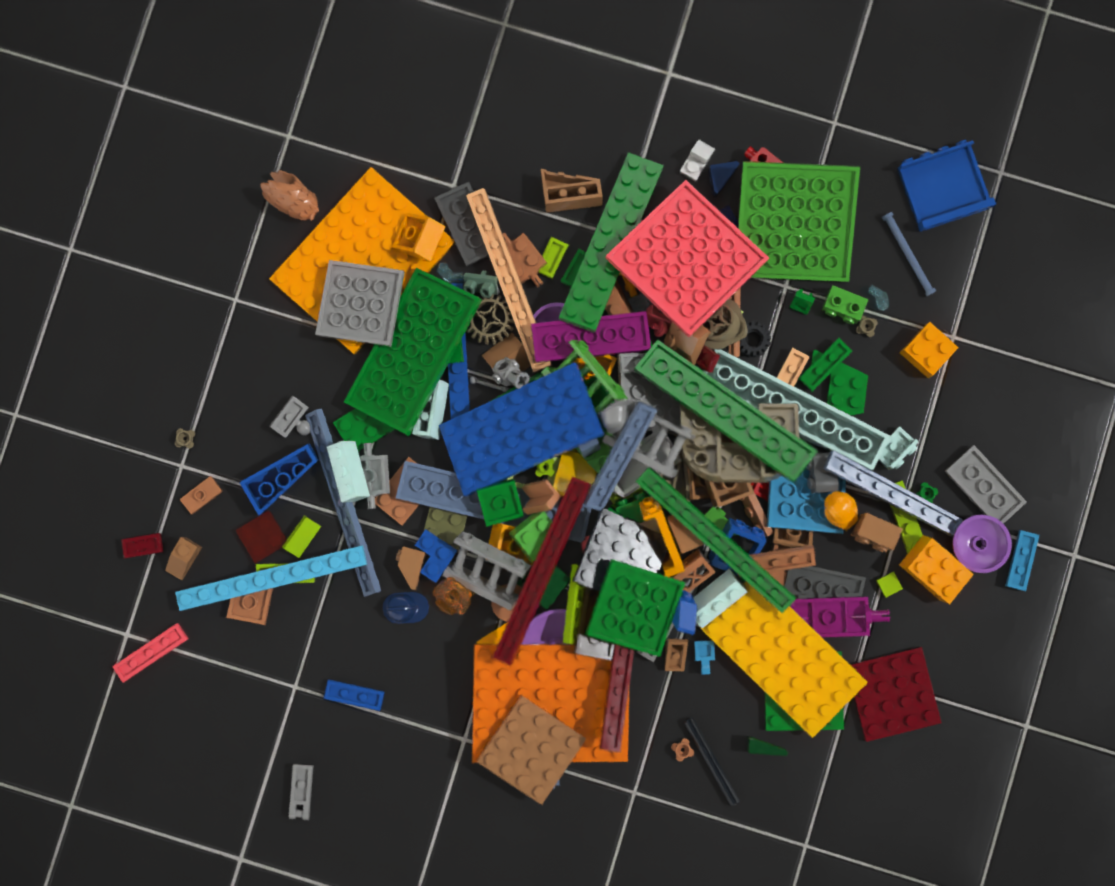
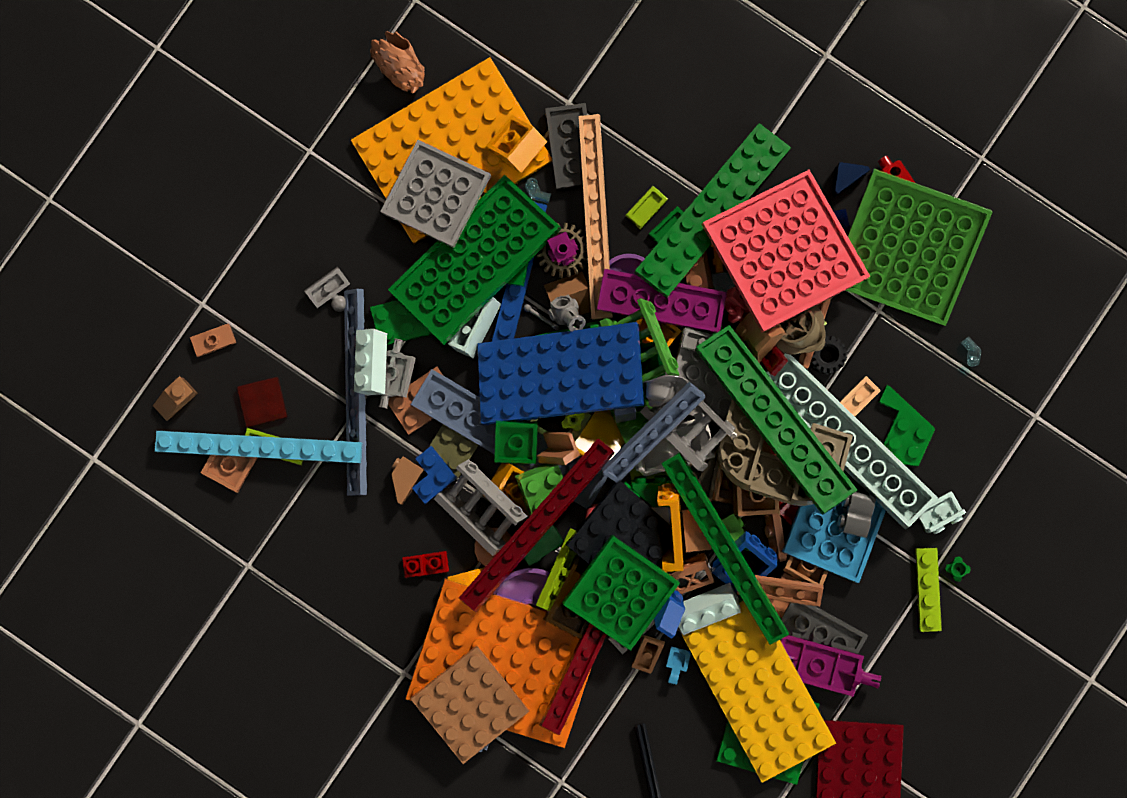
camera: 15 degrees right, 0 degrees up
coral tile [112,623,189,683] -> none
dark red plate [121,533,164,559] -> none
dark tan plate [175,429,195,449] -> none
blue wedge [239,443,319,516] -> none
lime tile [282,515,321,558] -> none
light grey plate [289,764,314,820] -> none
blue tile [323,679,385,711] -> none
dark blue piece [383,592,429,624] -> none
clear orange plate [433,577,472,615] -> none
sand green hips [463,270,500,298] -> none
nougat plate [502,233,547,287] -> none
medium nougat wedge [541,169,602,213] -> none
nougat plate [671,738,694,761] -> none
white slope [680,140,715,182] -> none
dark green slope [747,736,788,756] -> none
green tile [789,289,815,315] -> none
green tile [798,338,852,392] -> none
bright green brick [822,286,868,324] -> none
plate [823,451,963,537] -> none
light orange hair [824,491,858,531] -> none
medium nougat brick [851,513,903,553] -> none
dark tan plate [856,316,878,337] -> none
lime tile [876,572,903,598] -> none
sand blue bar [882,212,936,297] -> none
blue panel [898,140,996,232] -> none
light orange brick [899,535,974,604] -> none
light orange brick [900,322,959,378] -> none
light grey plate [945,445,1027,524] -> none
medium lavender dish [952,515,1012,573] -> none
dark azure plate [1005,530,1040,591] -> none
none -> red slope [402,551,449,578]
none -> magenta brick [547,232,579,266]

